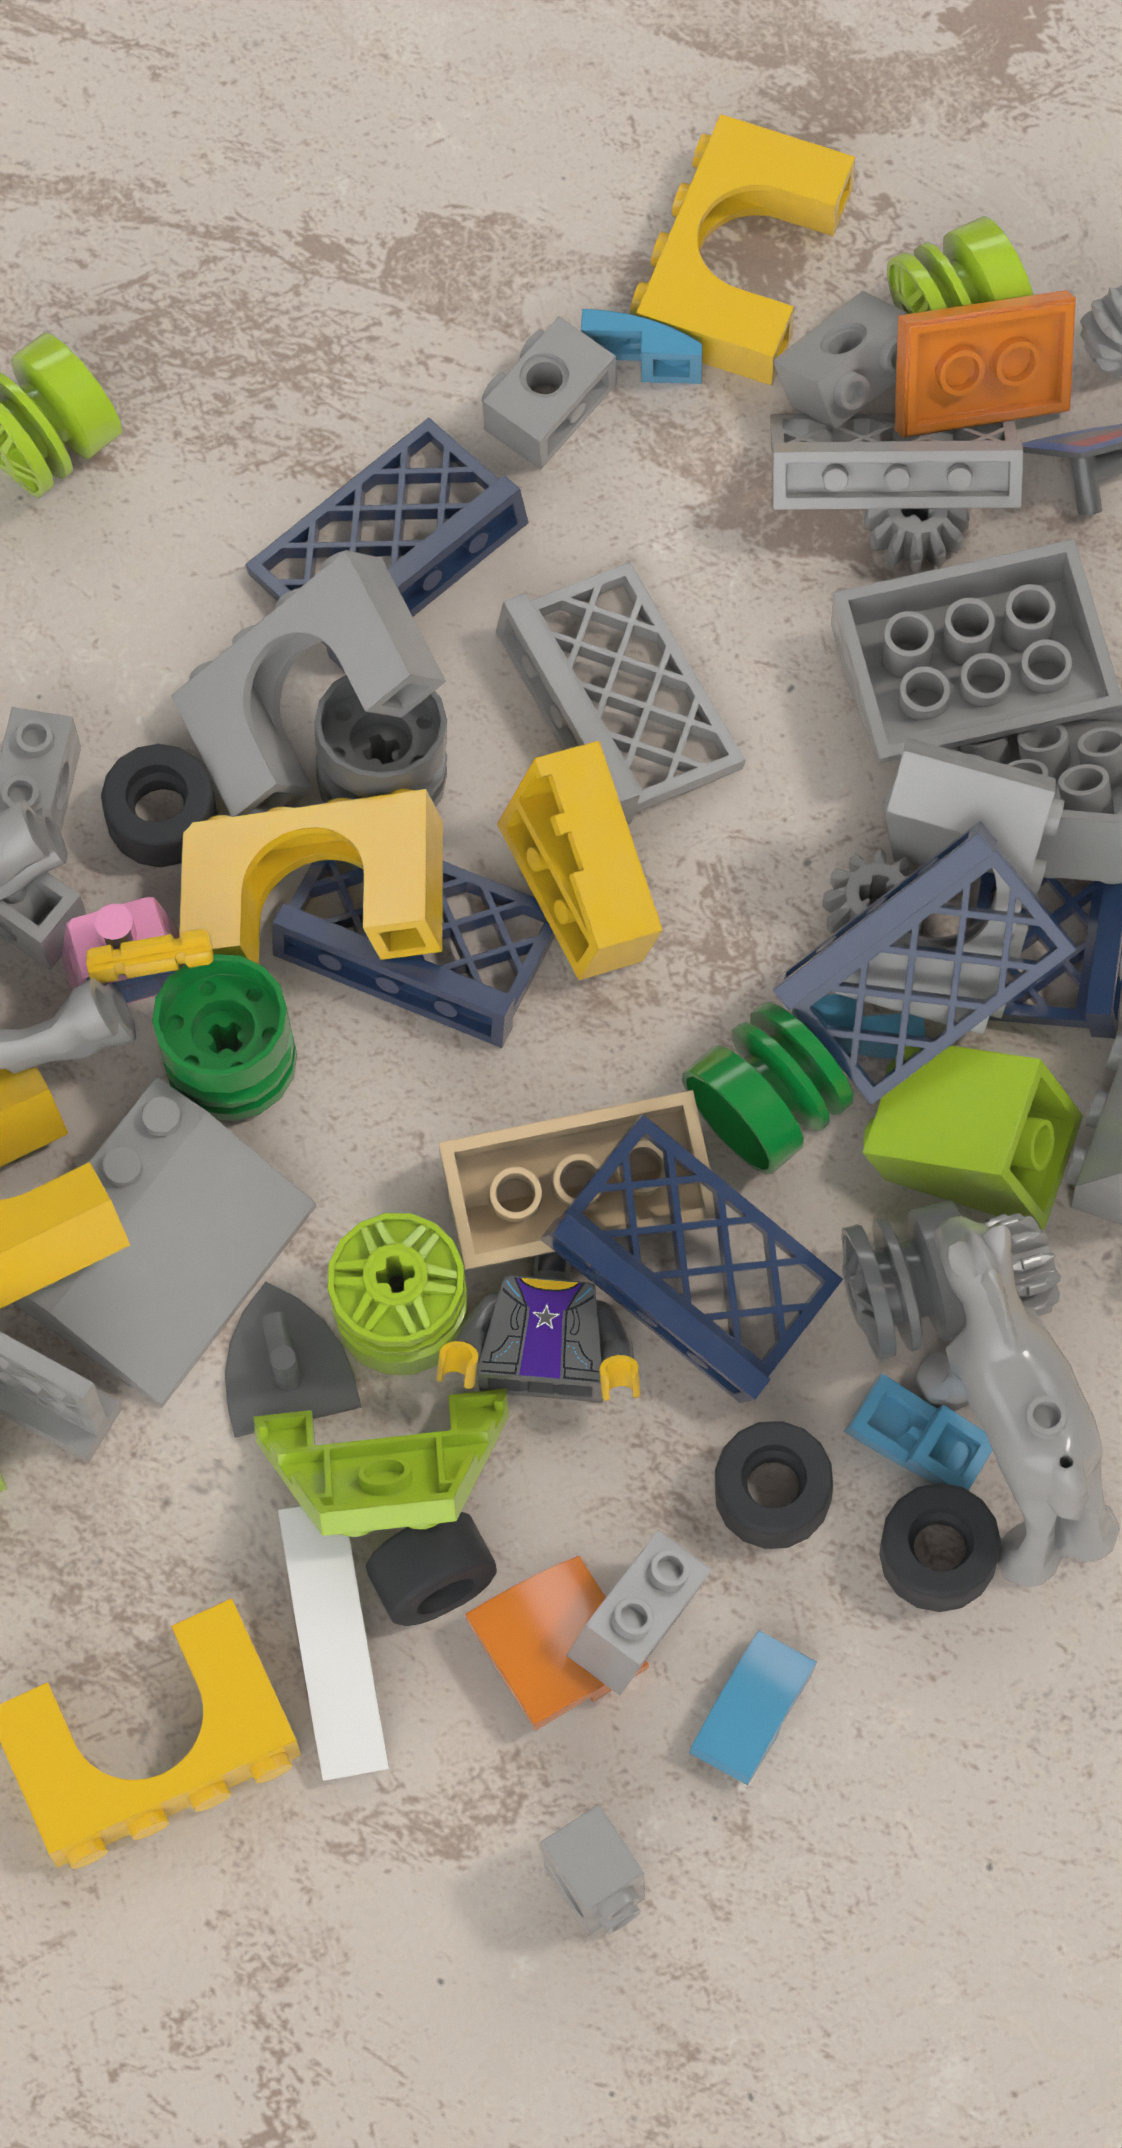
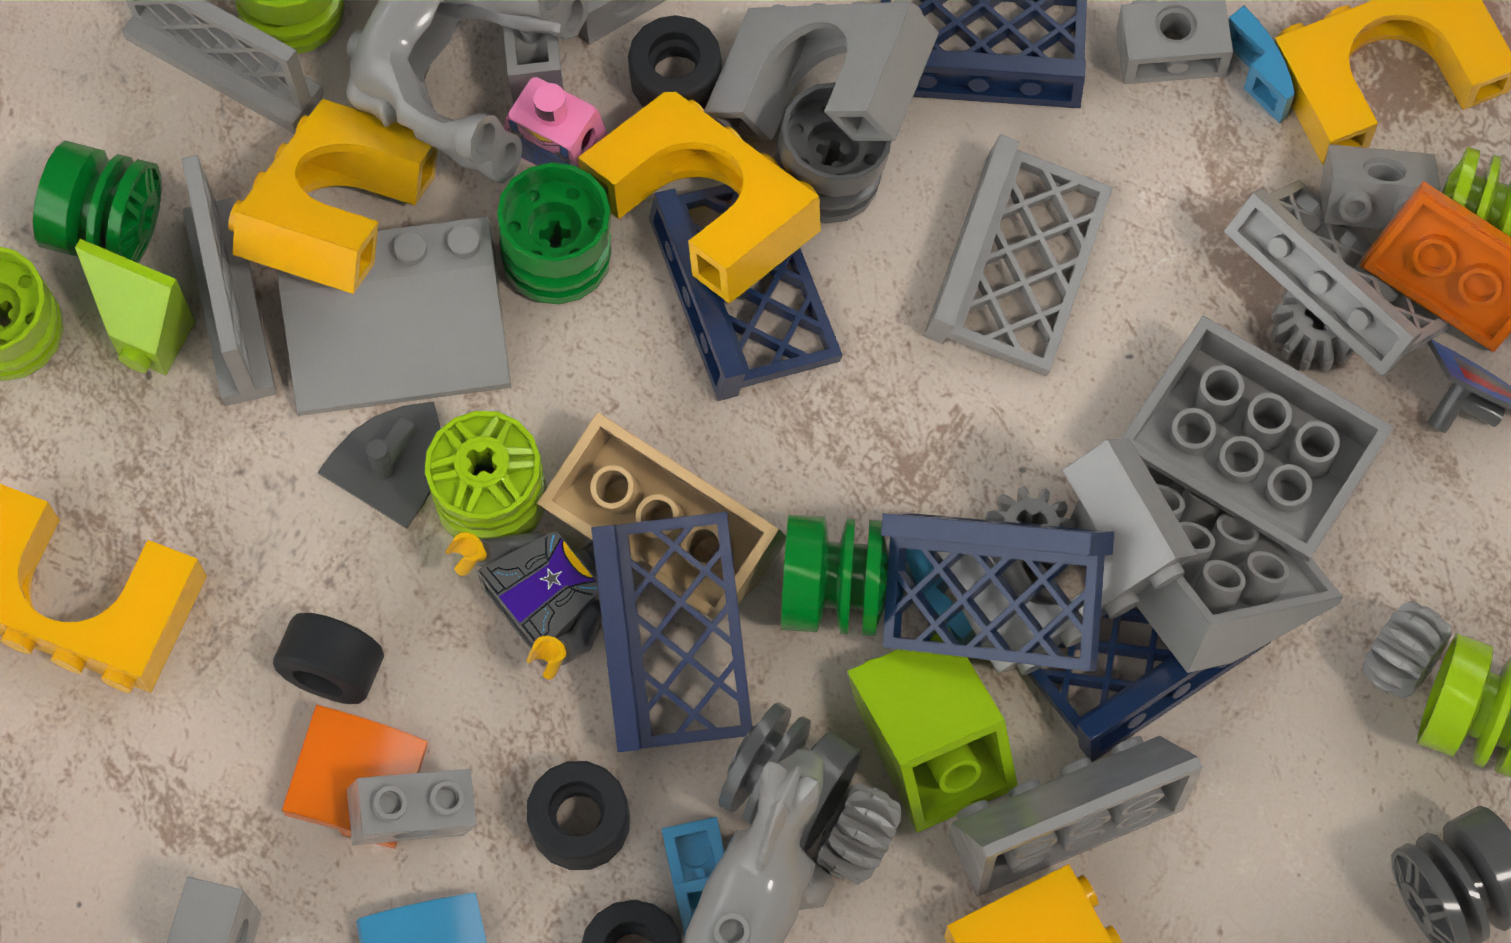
camera: 45 degrees right, 0 degrees up
yellow axle [86,929,214,983] -> none
lime wing [253,1388,509,1537] -> none
white slope [278,1505,389,1781] -> none
yellow wedge [497,741,663,981] -> none

